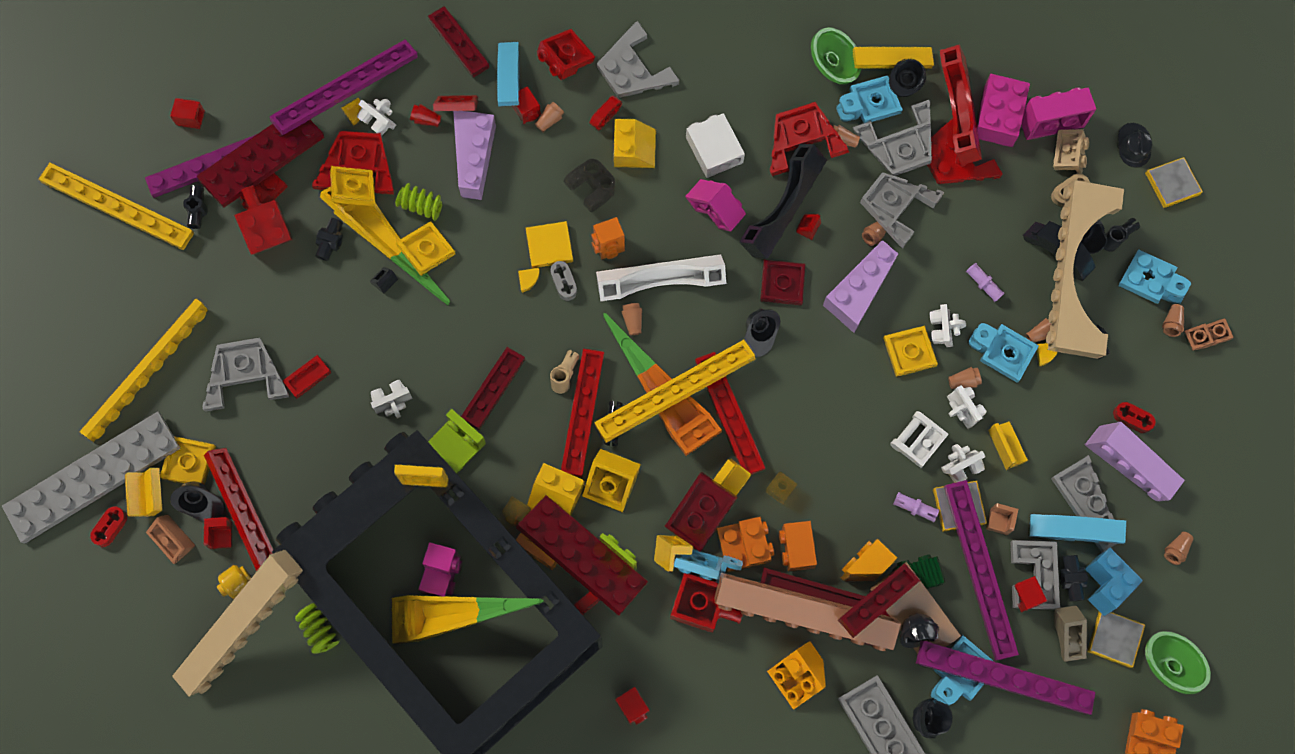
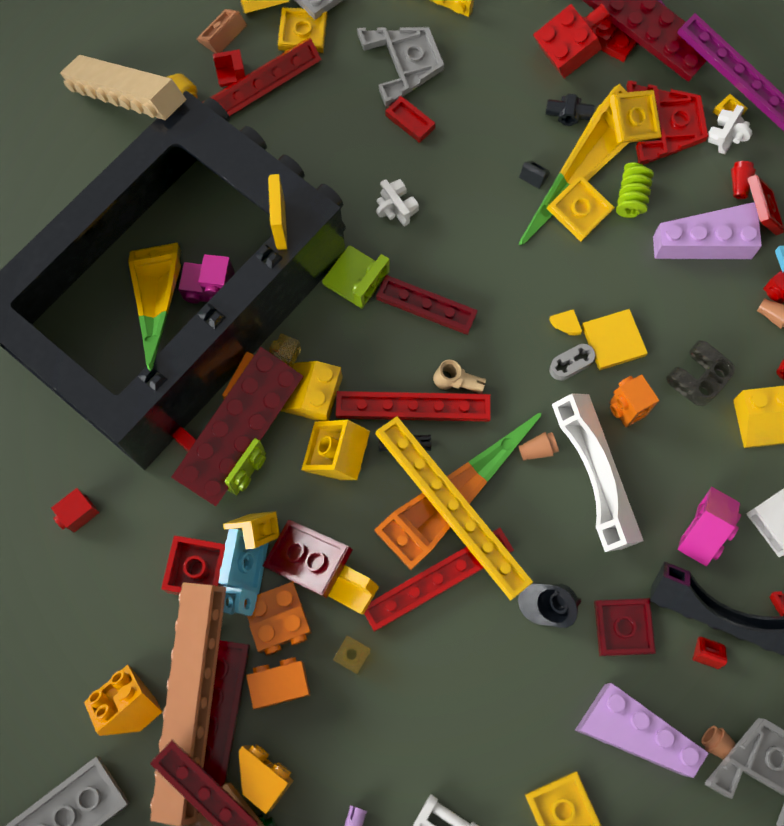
camera: 85 degrees right, 0 degrees up
black piece [170,481,224,521] -> none

